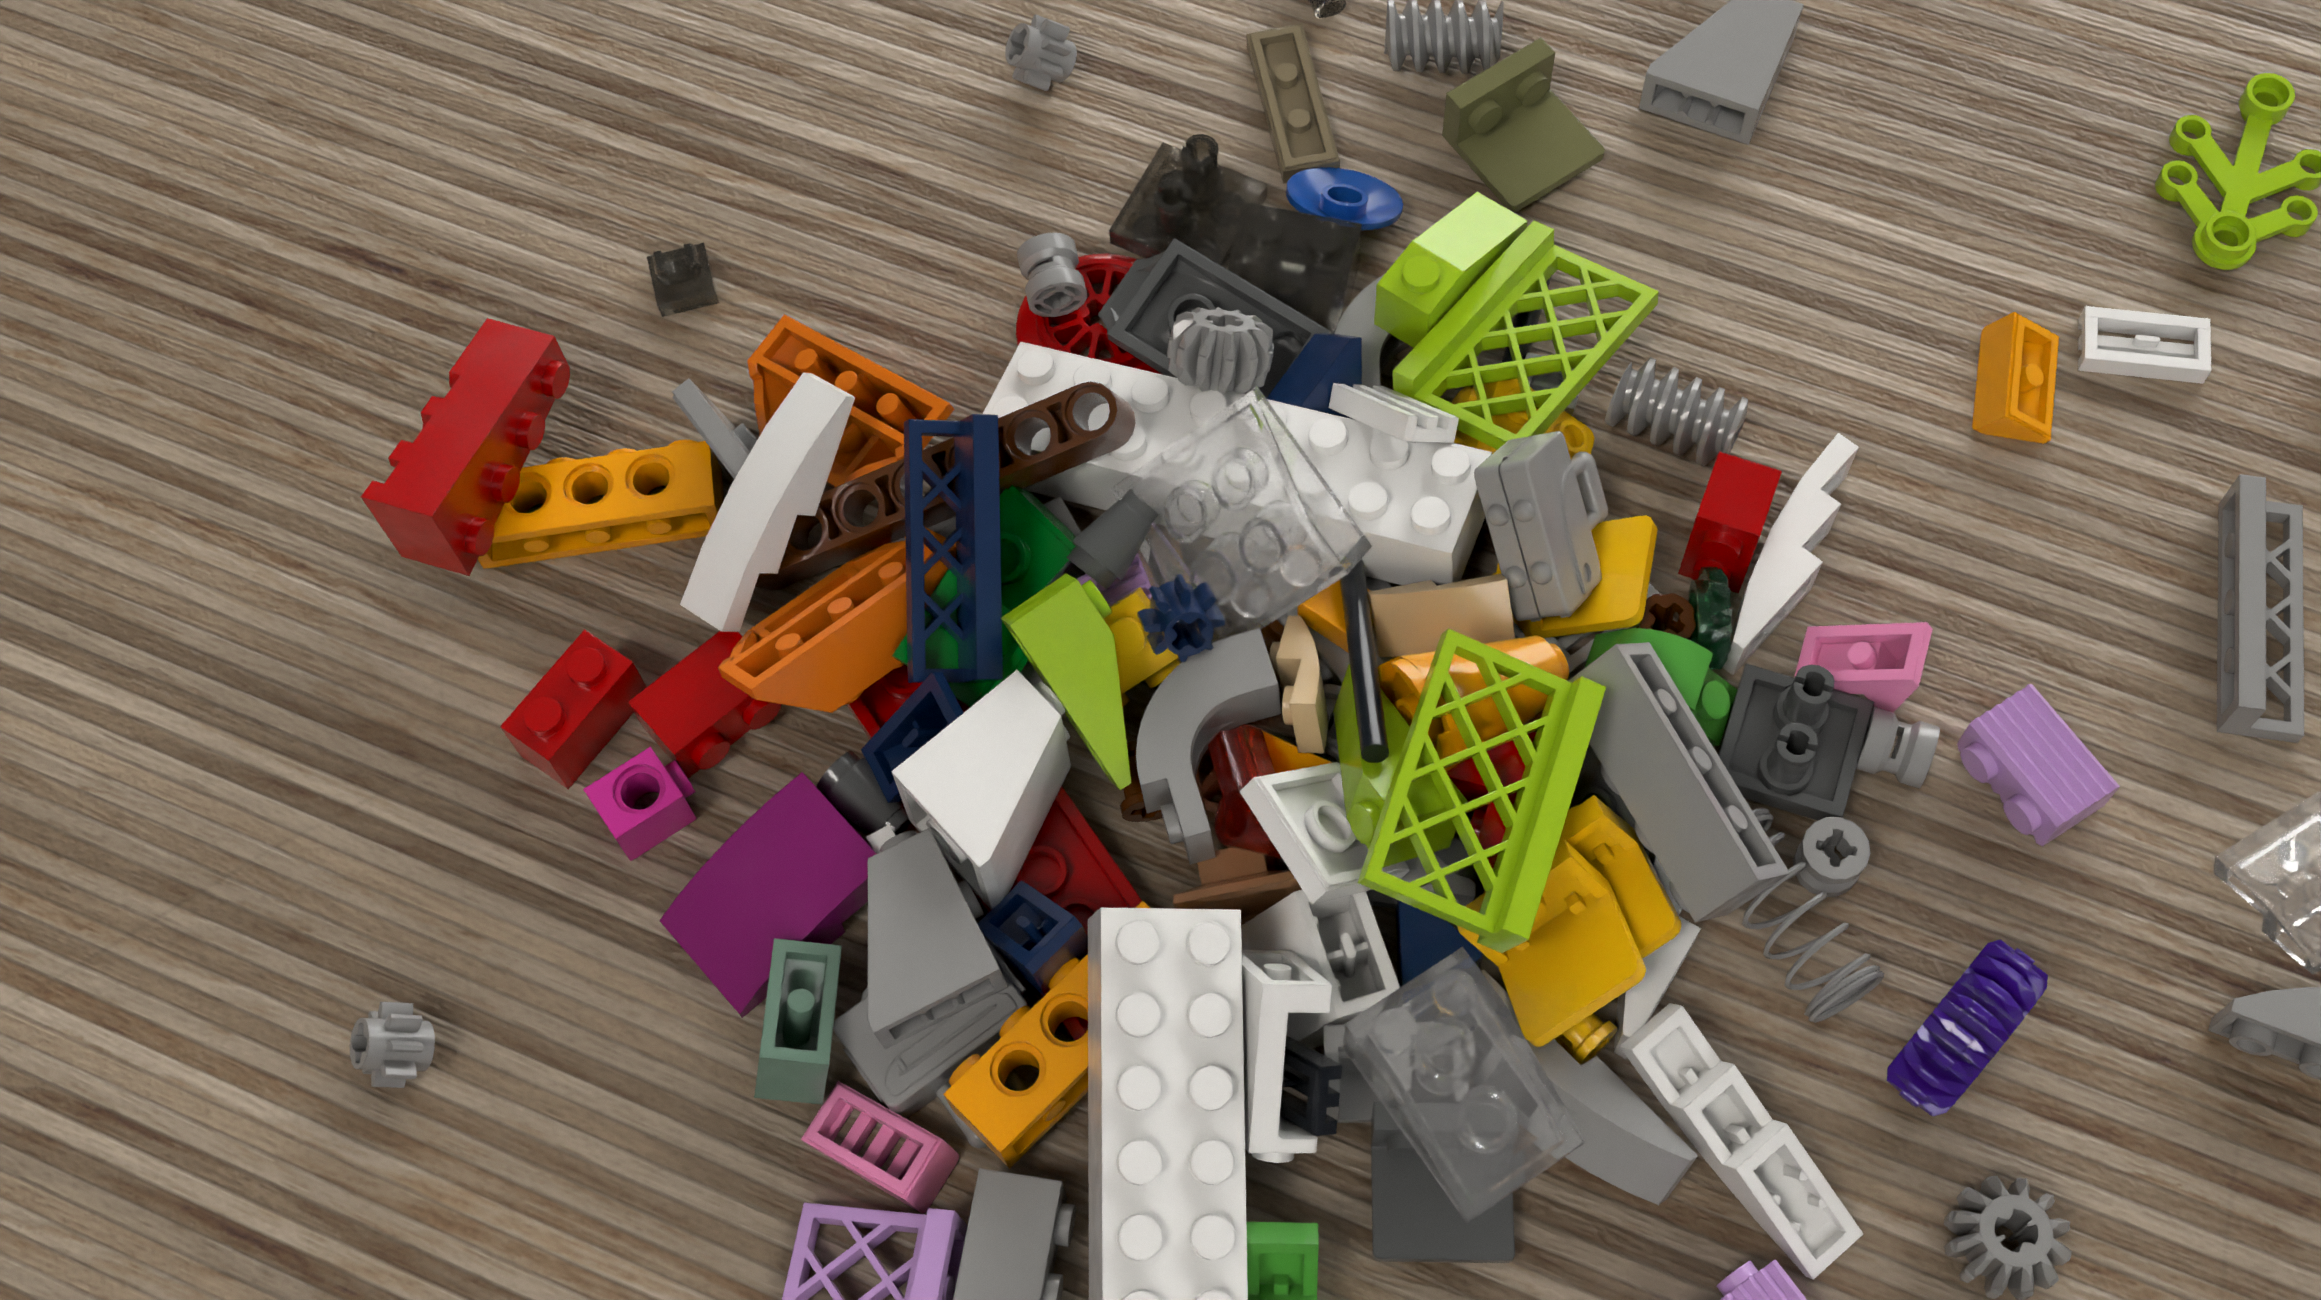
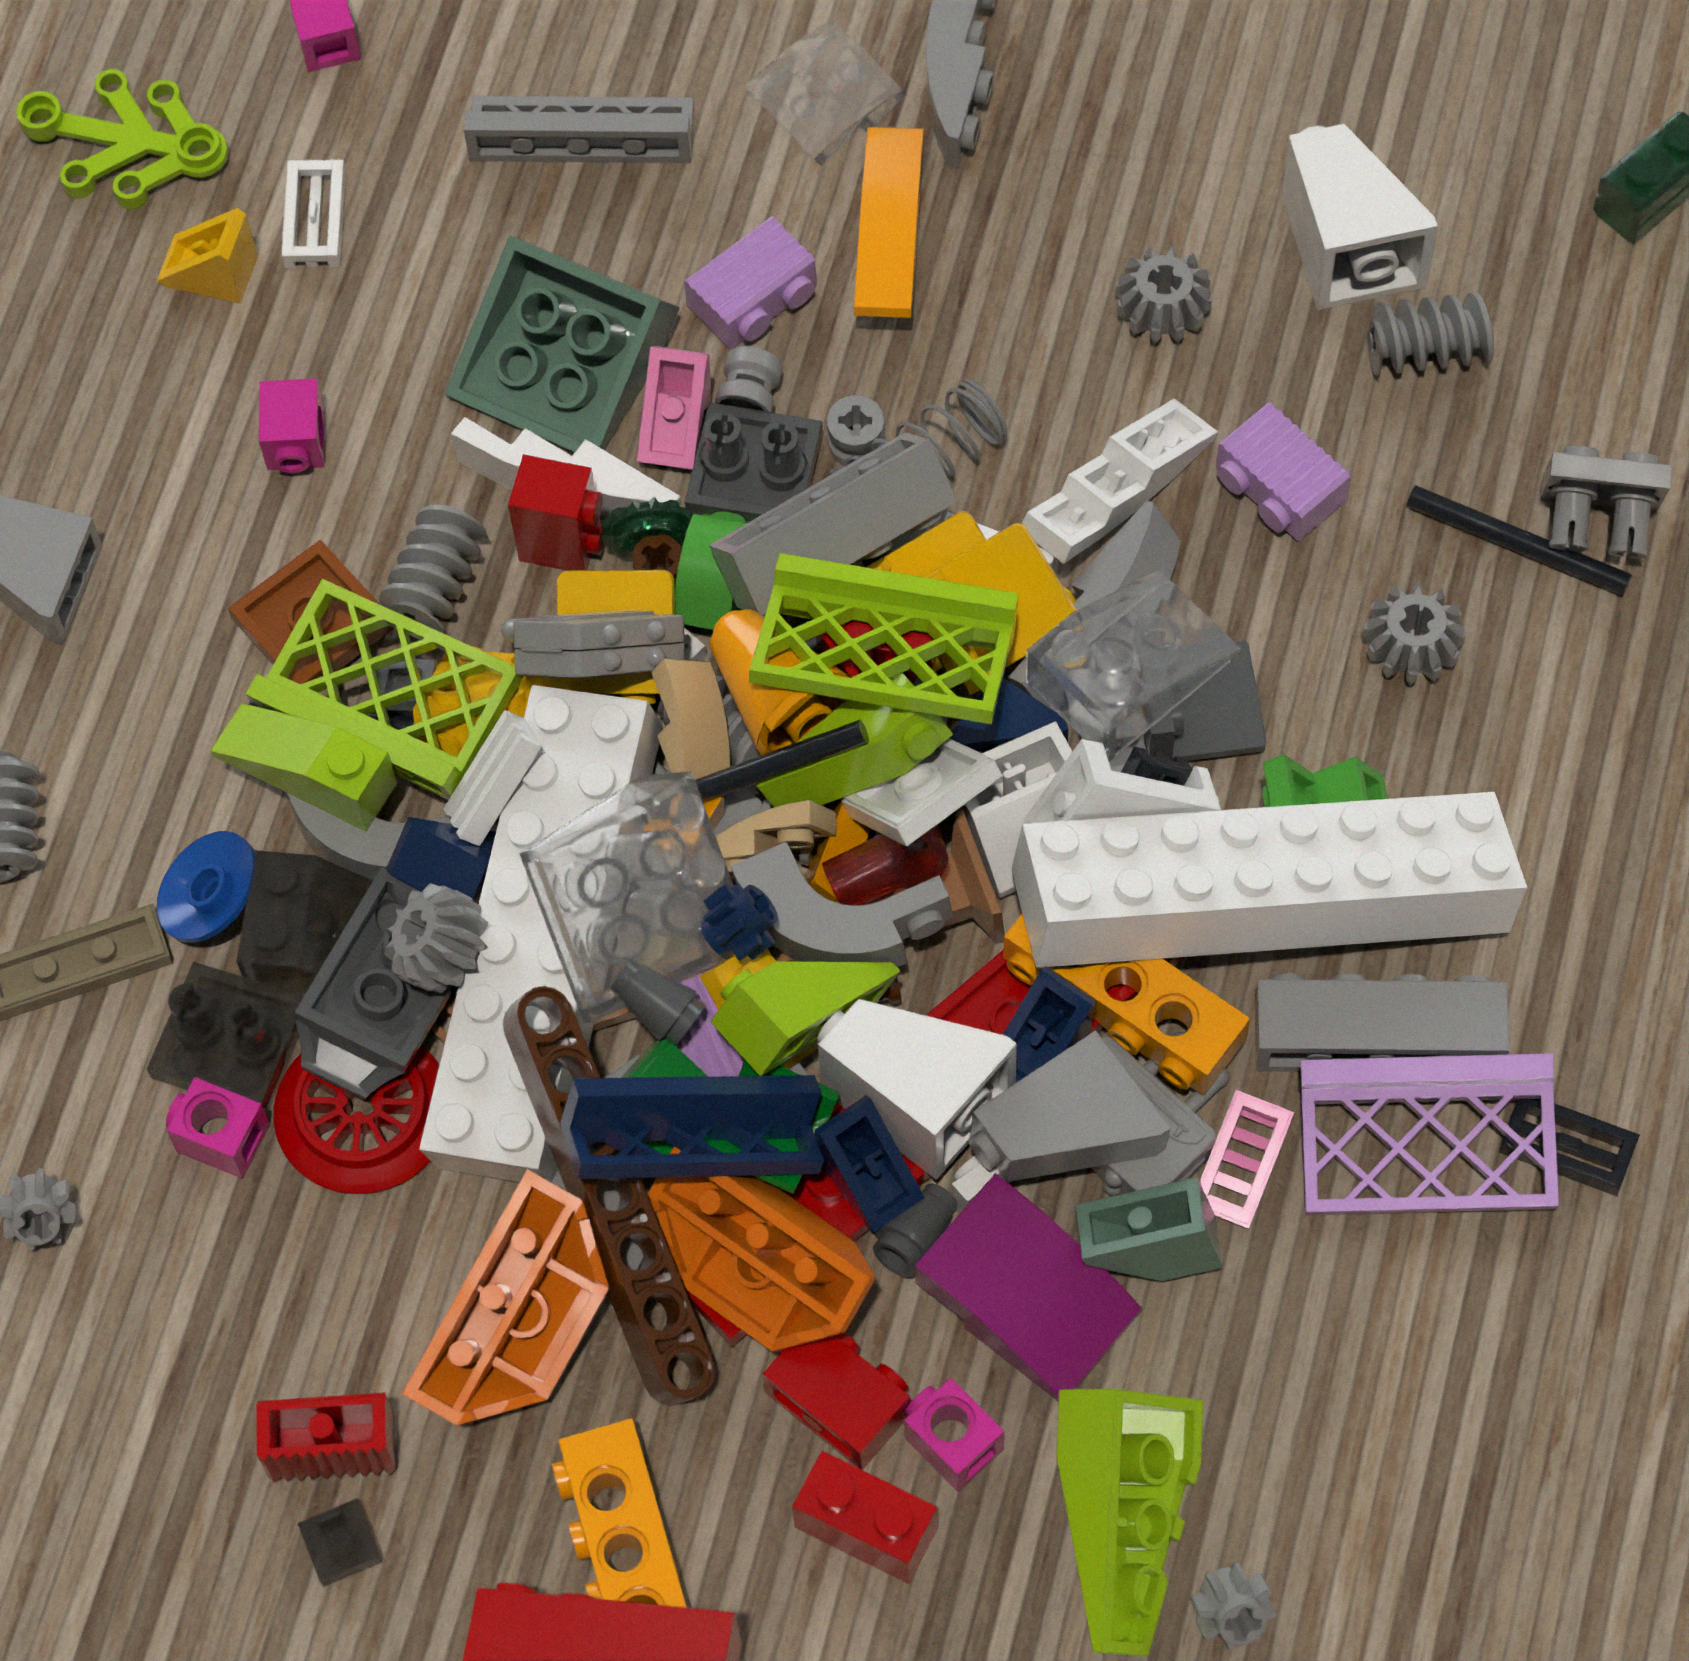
camera: 100 degrees left, 0 degrees up
light grey plate [672,378,758,479] -> none
white slope [680,372,855,632] -> none
light grey wheel [1017,233,1087,317] -> none
olive bracket [1442,37,1605,213] -> none
dark purple gear [1887,939,2048,1116] -> none
light orange slope [1972,312,2059,444] -> none
none -> yellow slope [157,208,258,303]
none -> dark pink brick [166,1077,270,1179]
none -> dark orange plate [228,540,394,684]
none -> red brick [256,1392,395,1483]
none -> dark pink brick [259,378,325,473]
none -> sand green slope [444,235,680,452]
none -> light orange slope [854,127,923,318]
none -> lime wedge [1056,1388,1204,1656]

